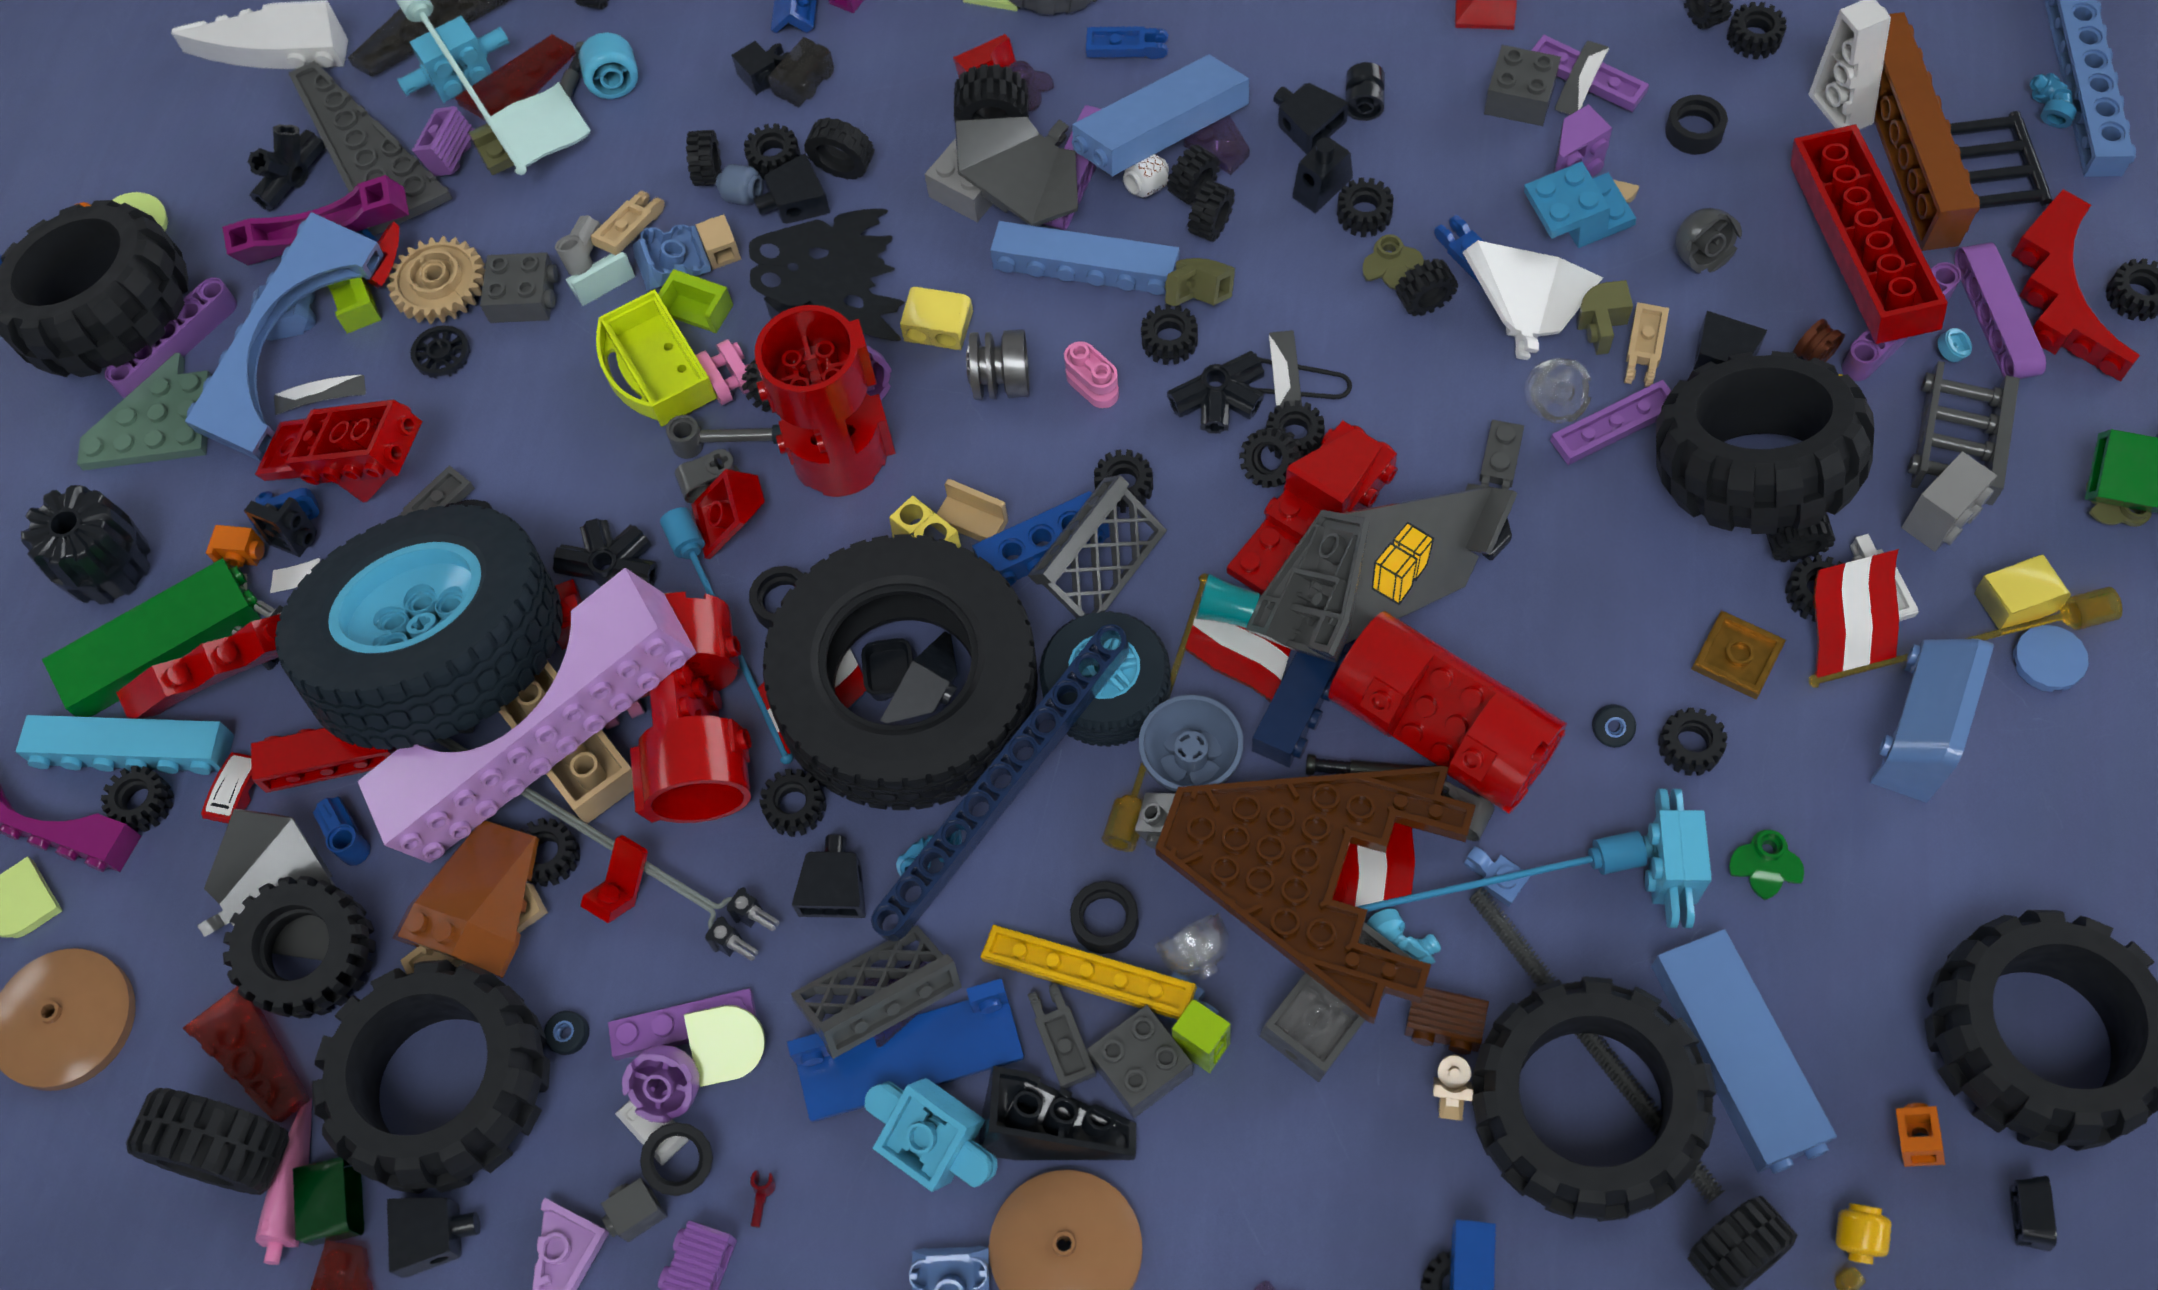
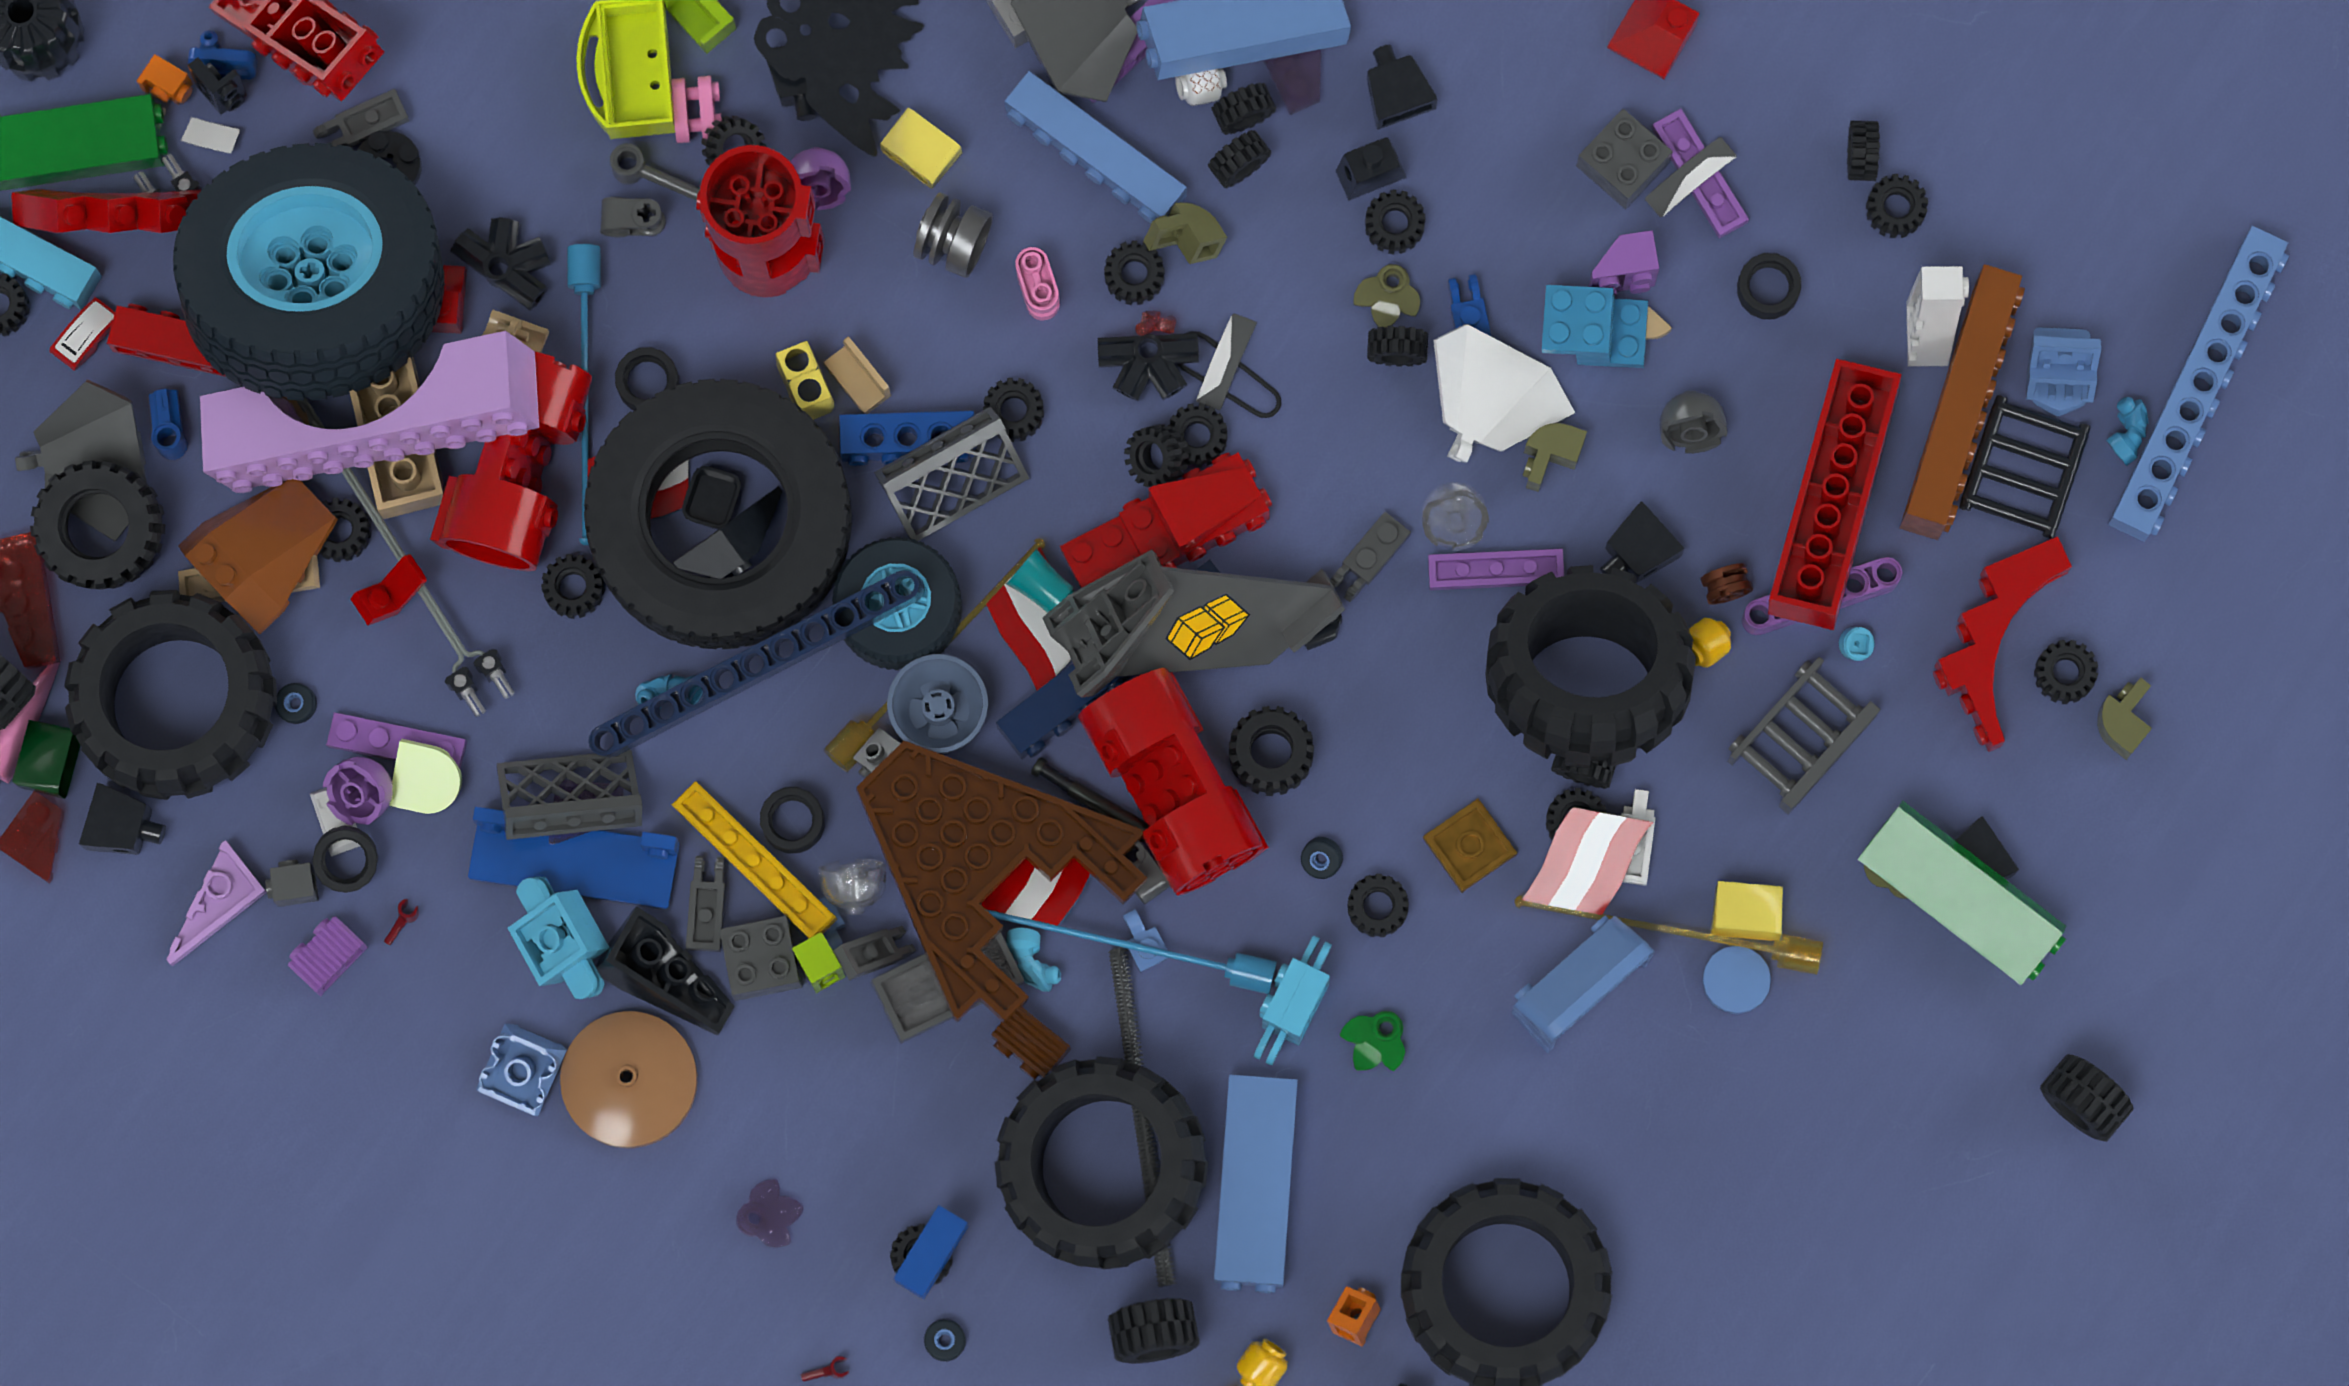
camera: 20 degrees right, 15 degrees up
red slope [691,469,765,559] -> none
black torso [792,834,865,918] -> none
black wheel [1346,62,1385,121] -> none
tan hips [1433,1055,1473,1121] -> none
tan hinge [1624,302,1669,387] -> none
light grey brick [1901,451,1997,552] -> none
medium lavender beam [1954,242,2046,379] -> none
none -> dark grey hinge [833,926,916,981]
none -> clear red bar [1135,311,1176,336]
none -> black tyre [1229,706,1314,796]
none -> medium blue piece [2026,327,2101,416]

